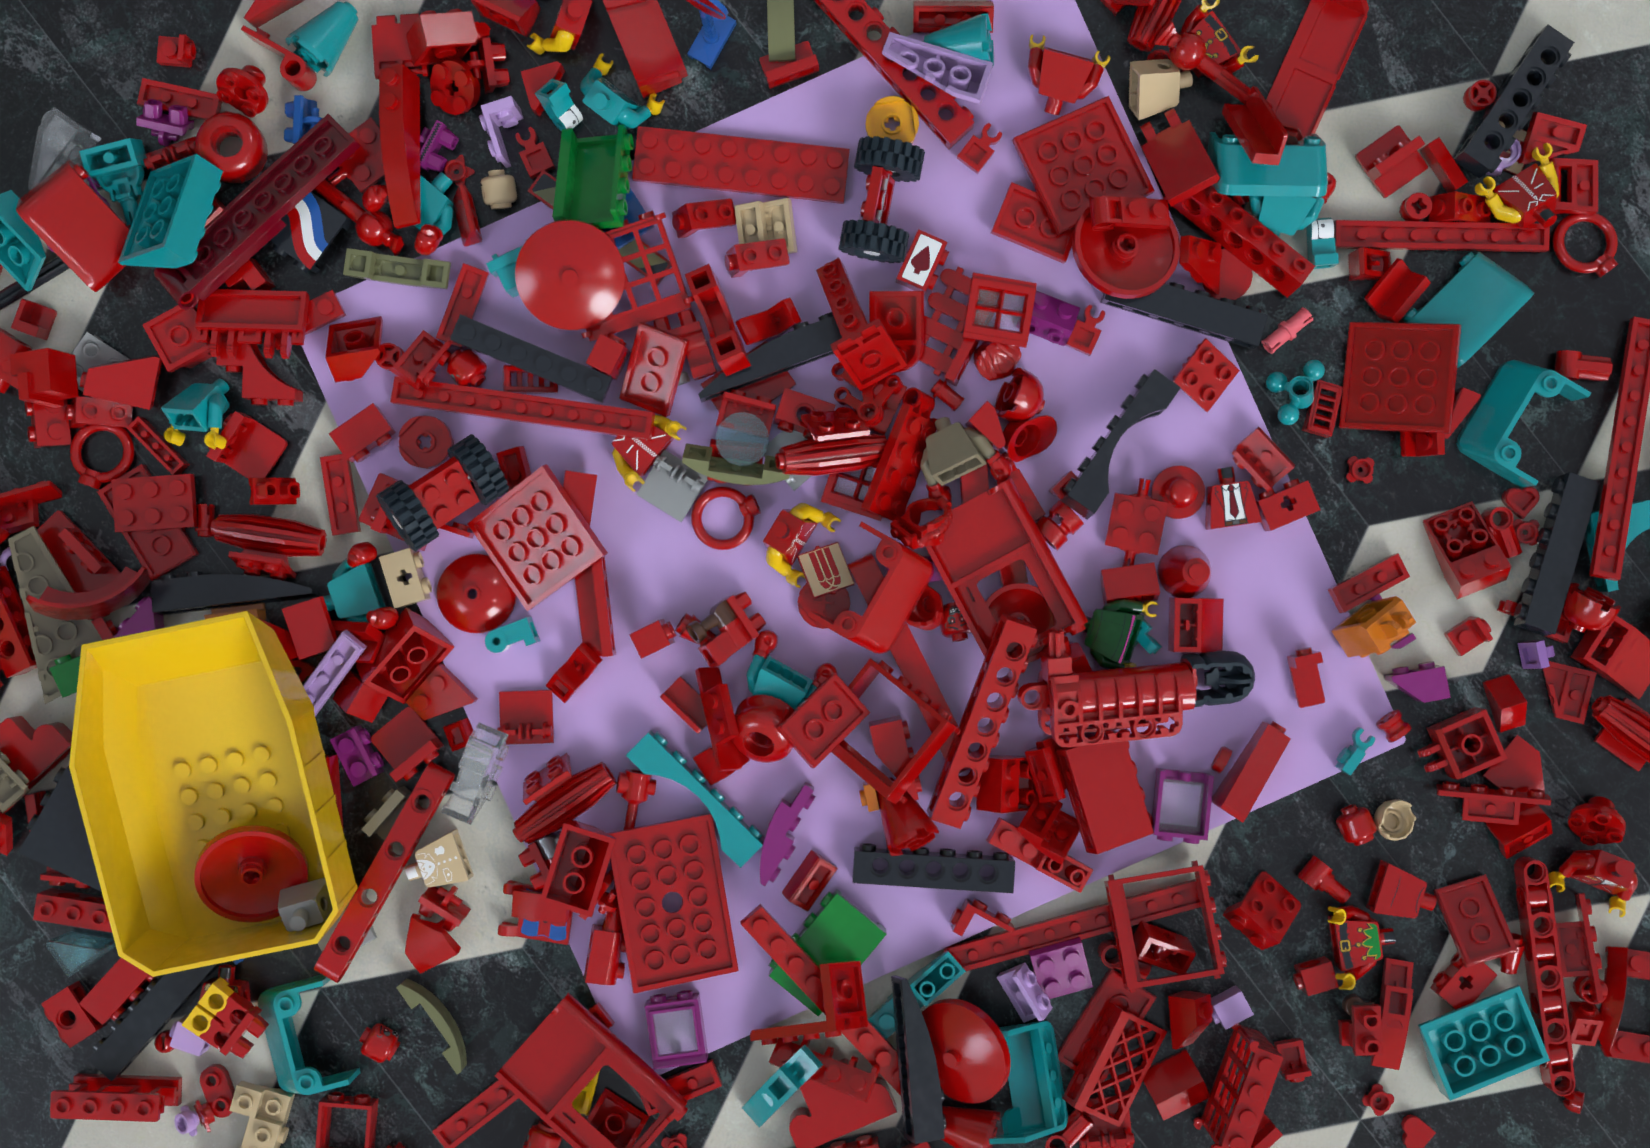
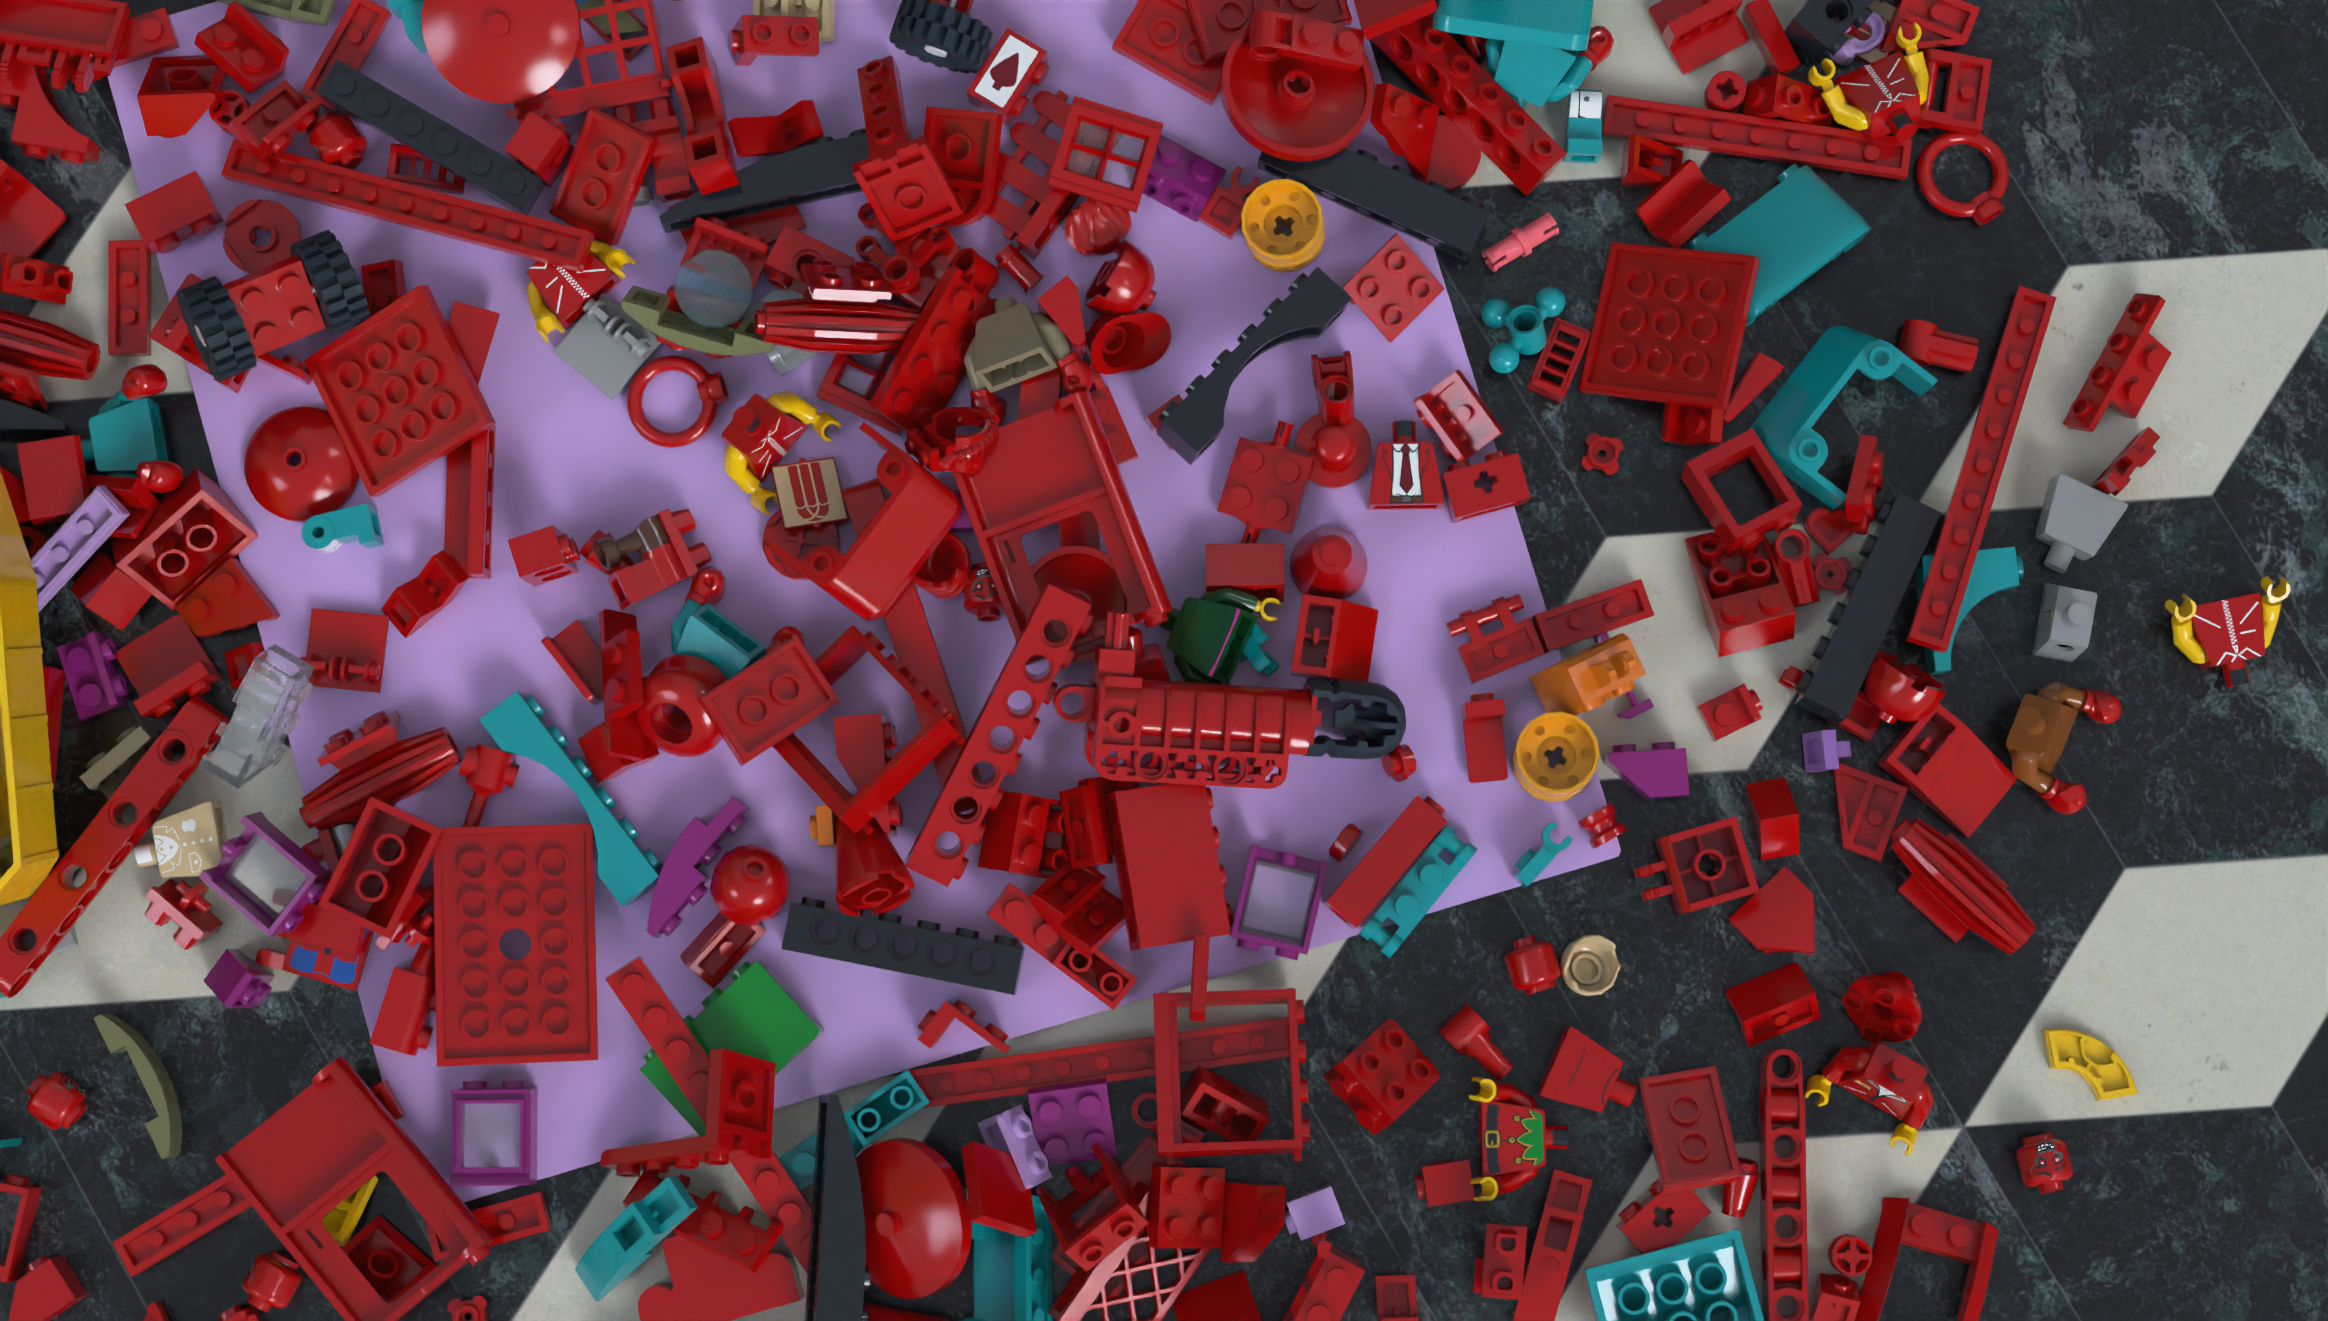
camera: 10 degrees right, 5 degrees down
tan brick [379,548,432,608] -> none
red slope [405,913,461,974] -> none
red wheel [1036,500,1084,551] -> none
red bracket [1436,781,1551,825] -> none
red bracket [1556,893,1607,1003] -> none
none -> red bracket [194,1,289,94]
none -> window [199,812,332,937]
none -> magenta slope [203,949,275,1008]
none -> red cylinder [710,844,790,926]
none -> red tile [961,1141,1037,1238]
none -> red window [1036,1143,1149,1272]
none -> red plate [1148,1166,1225,1248]
none -> red tile [1189,934,1210,1022]
none -> light orange wheel [1241,179,1325,273]
none -> red piece [1311,350,1354,426]
none -> teal plate [1359,824,1478,958]
none -> red plate [1382,744,1416,782]
none -> red plate [1446,594,1545,684]
none -> light orange wheel [1512,711,1600,803]
none -> red window [1681,428,1802,553]
none -> red plate [1845,434,1884,535]

